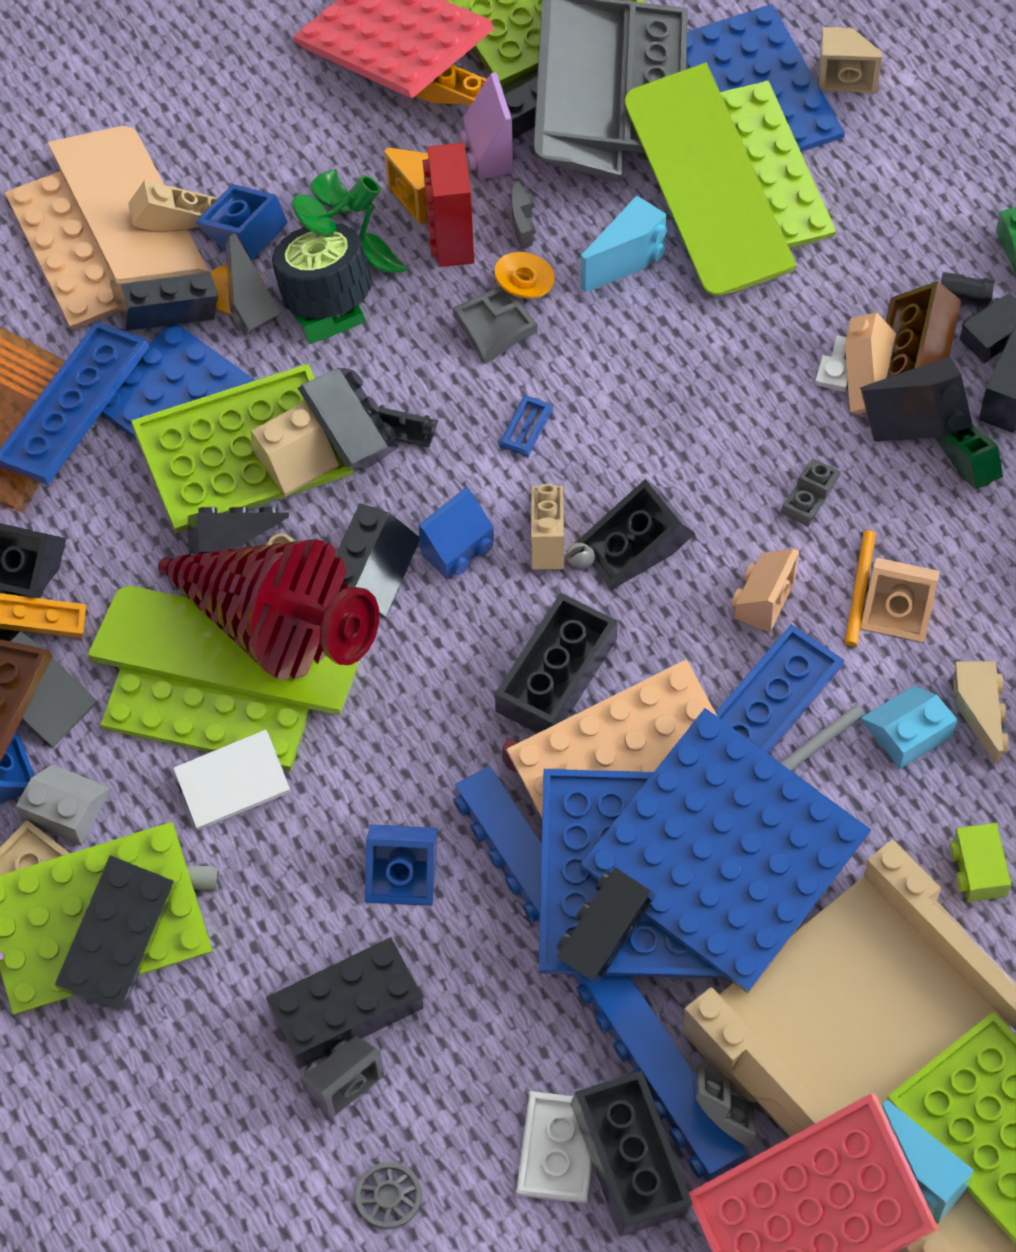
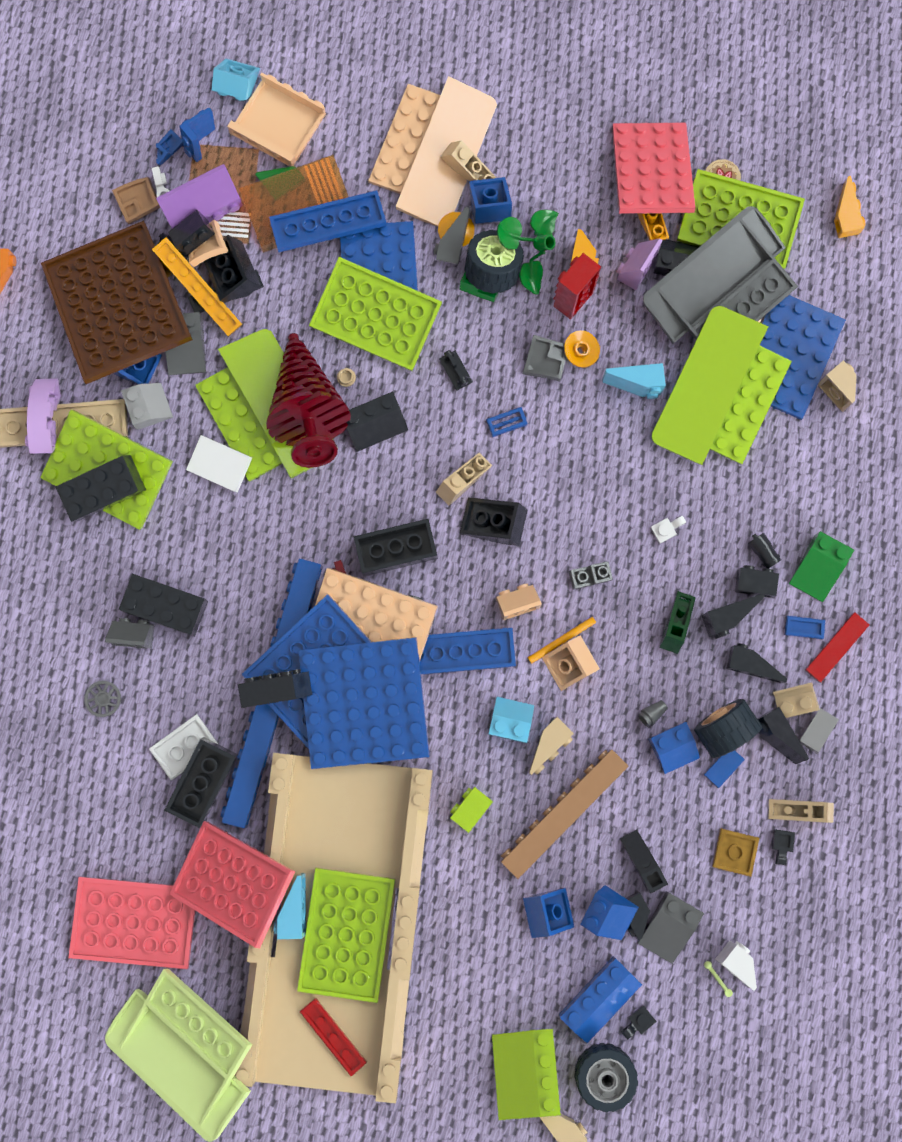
camera: 45 degrees right, 20 degrees up
black slope [110,269,218,331] -> none
light grey hinge [187,865,220,890] -> none
black slope [188,507,289,554] -> none
tan slope [251,401,338,496] -> none
slope [297,368,399,468] -> none
blue slope [365,824,438,906] -> none
blue slope [418,487,494,579] -> none
dark grey slope [512,181,536,249] -> none
light grey hinge [566,543,595,570] -> none
dark grey slope [695,1063,756,1147] -> none
light grey bar [780,704,864,771] -> none
light nougat slope [845,312,896,414] -> none
black slope [860,357,973,442] -> none
reddish brown slope [885,281,961,378] -> none

